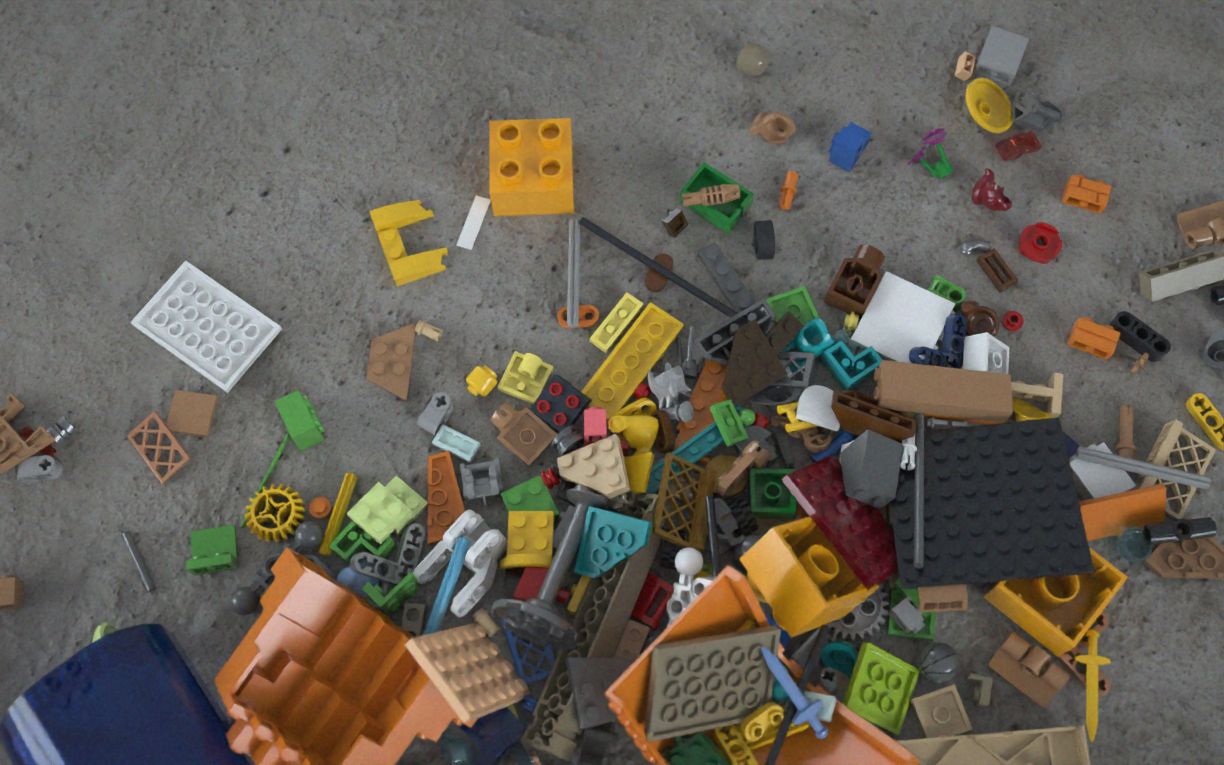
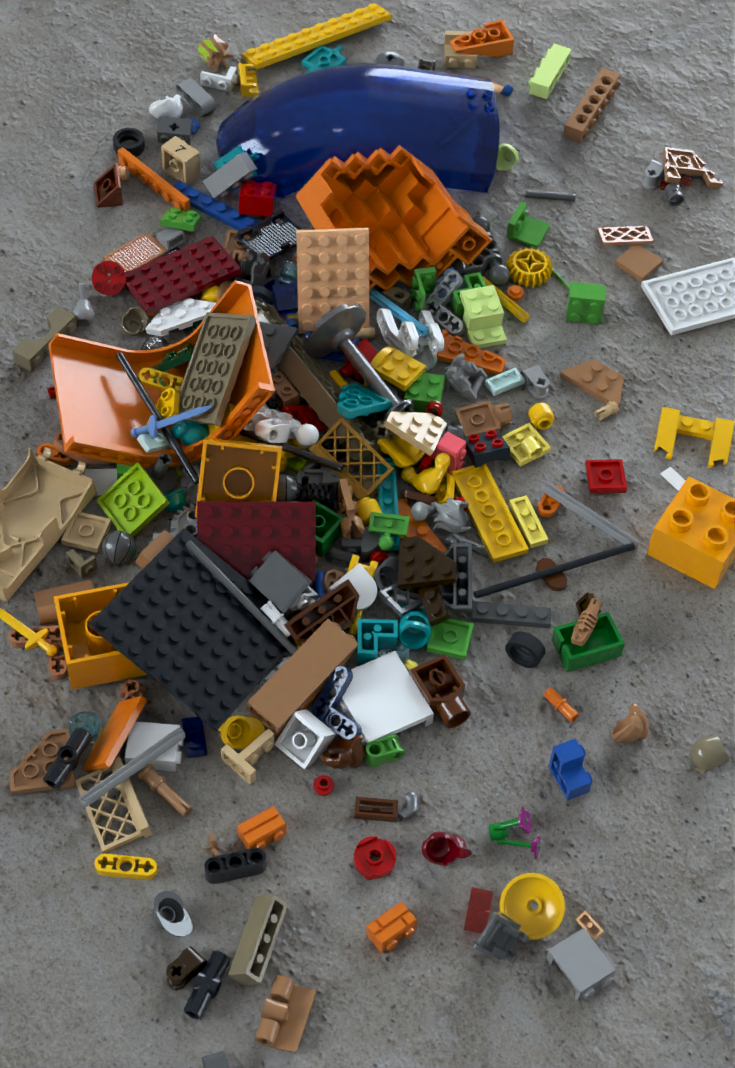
camera: 120 degrees right, 15 degrees down
none -> yellow head [355,497,382,525]
none -> red plate [585,459,627,494]

